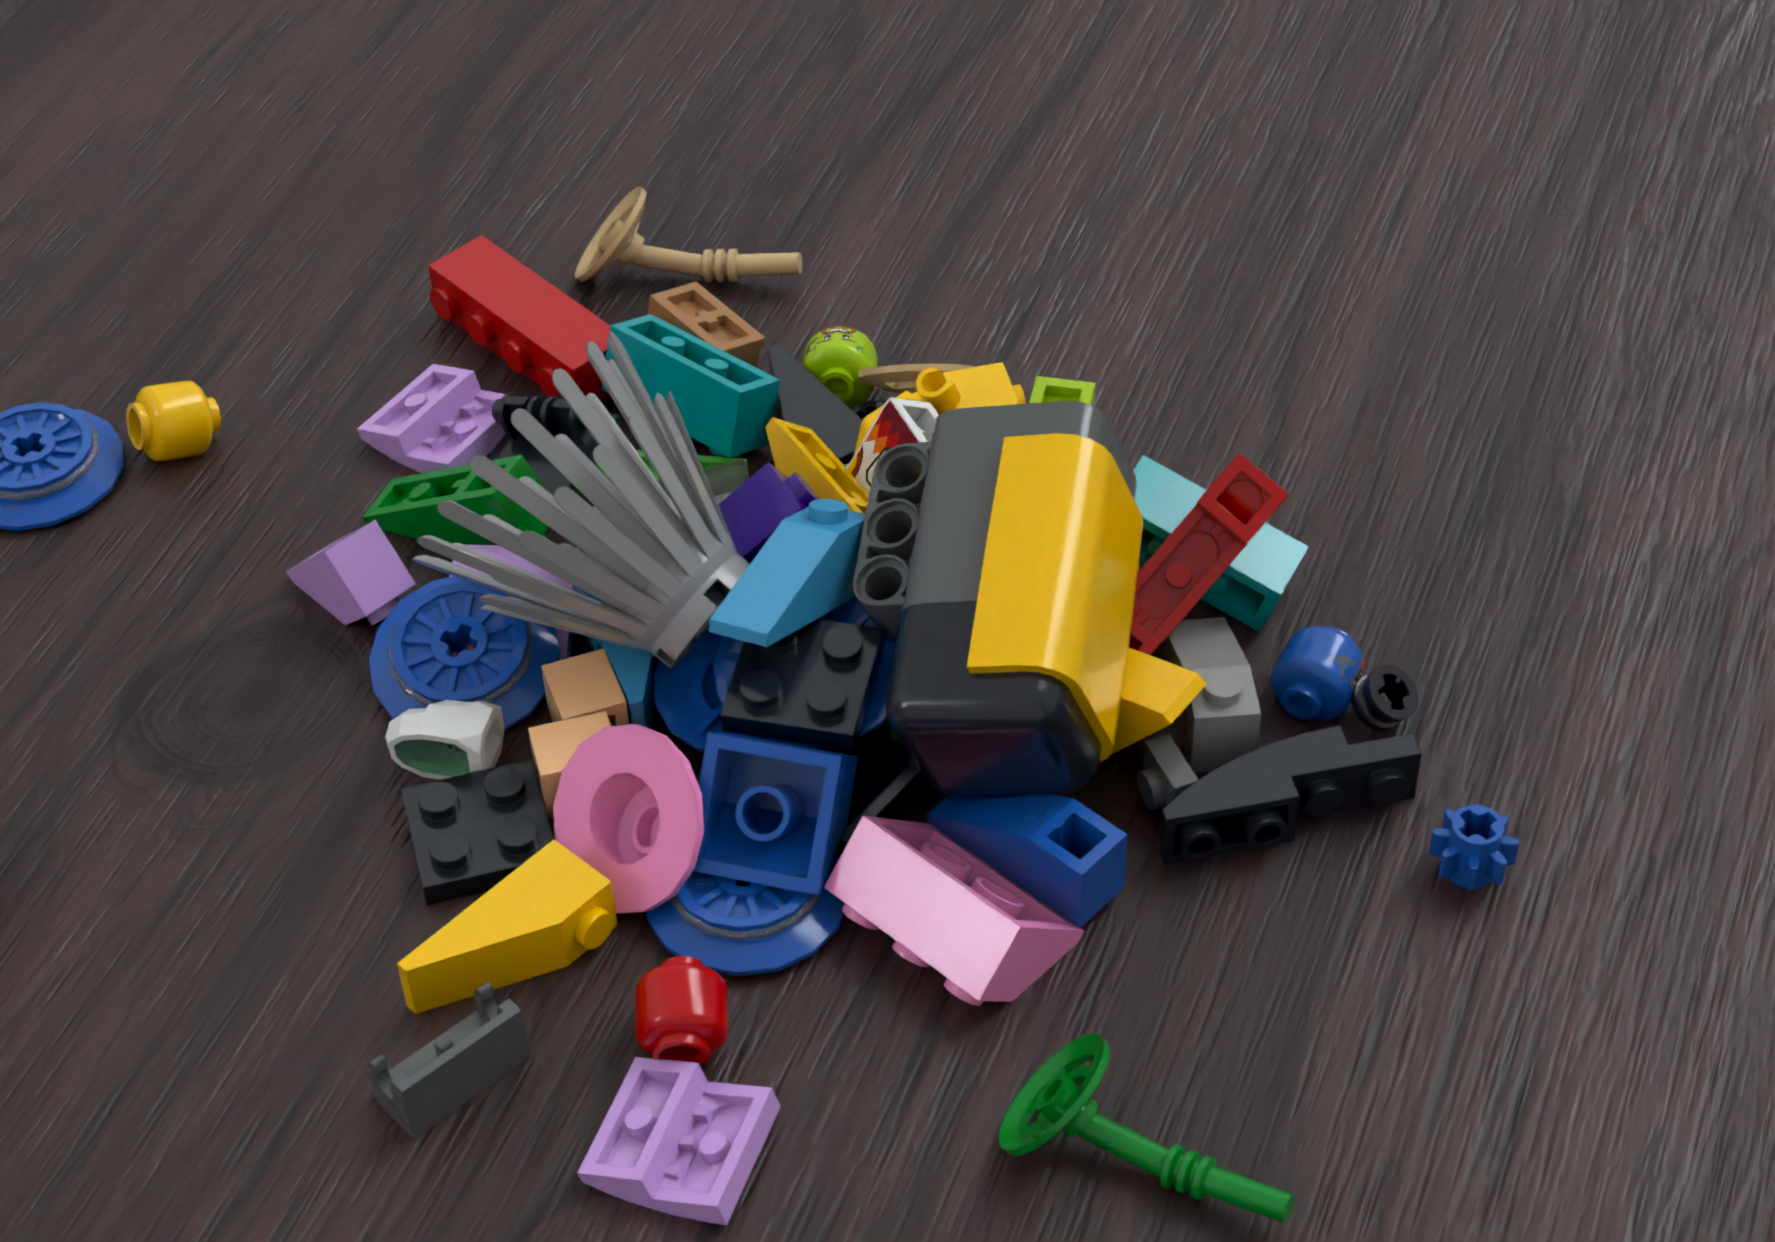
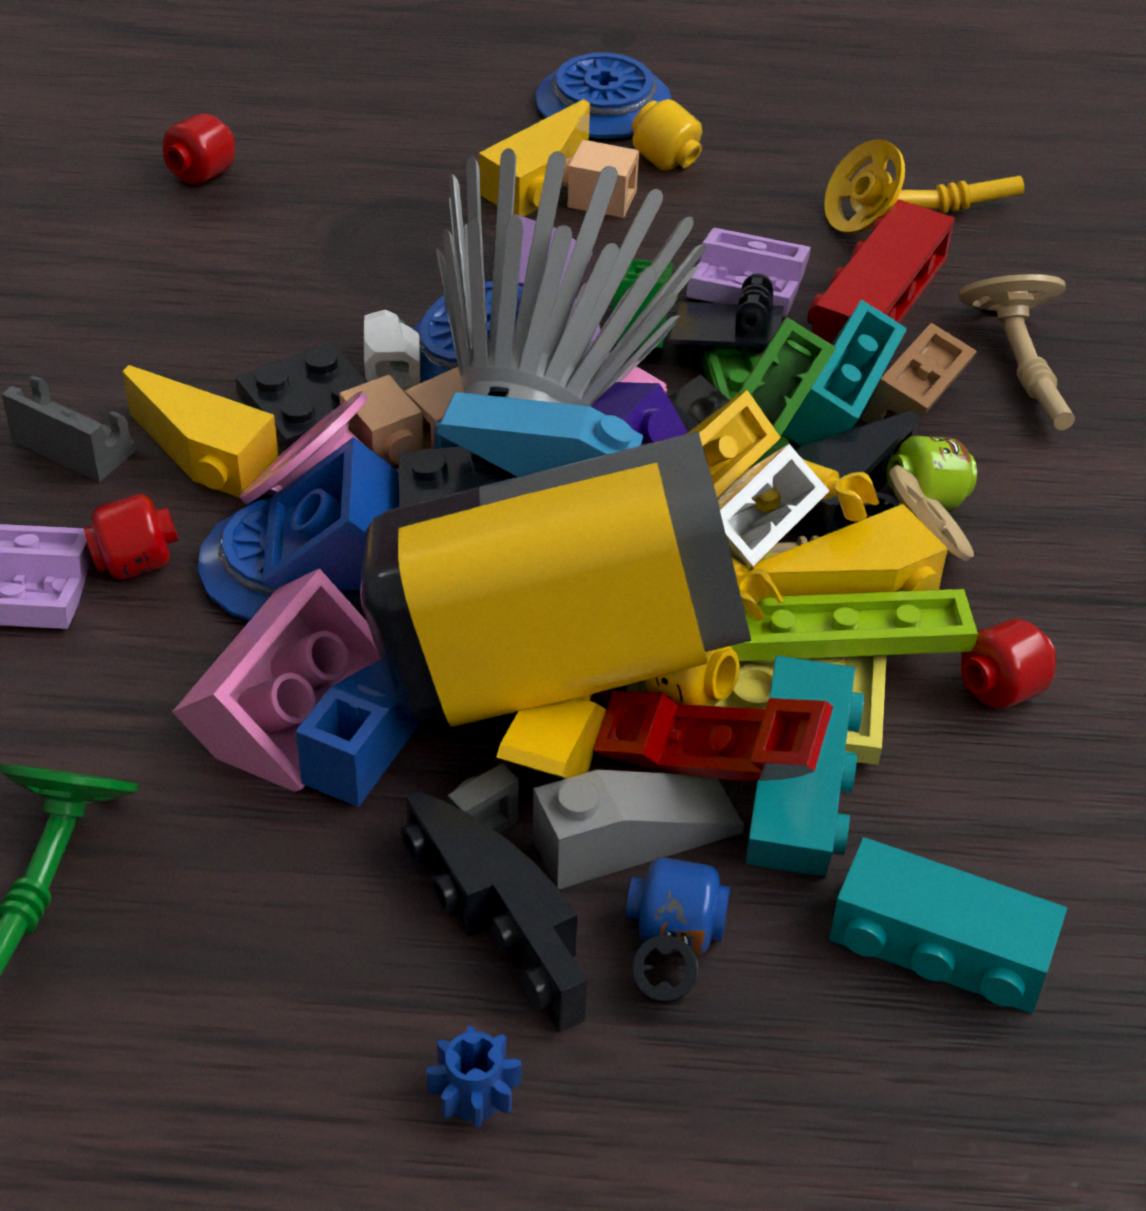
camera: 70 degrees right, 0 degrees up
none -> yellow slope [479,99,590,217]
none -> light nougat brick [562,140,639,218]
none -> bright green torso [736,317,836,443]
none -> yellow dish [824,139,1024,234]
none -> teal brick [829,837,1068,1014]
none -> red head [961,619,1056,709]

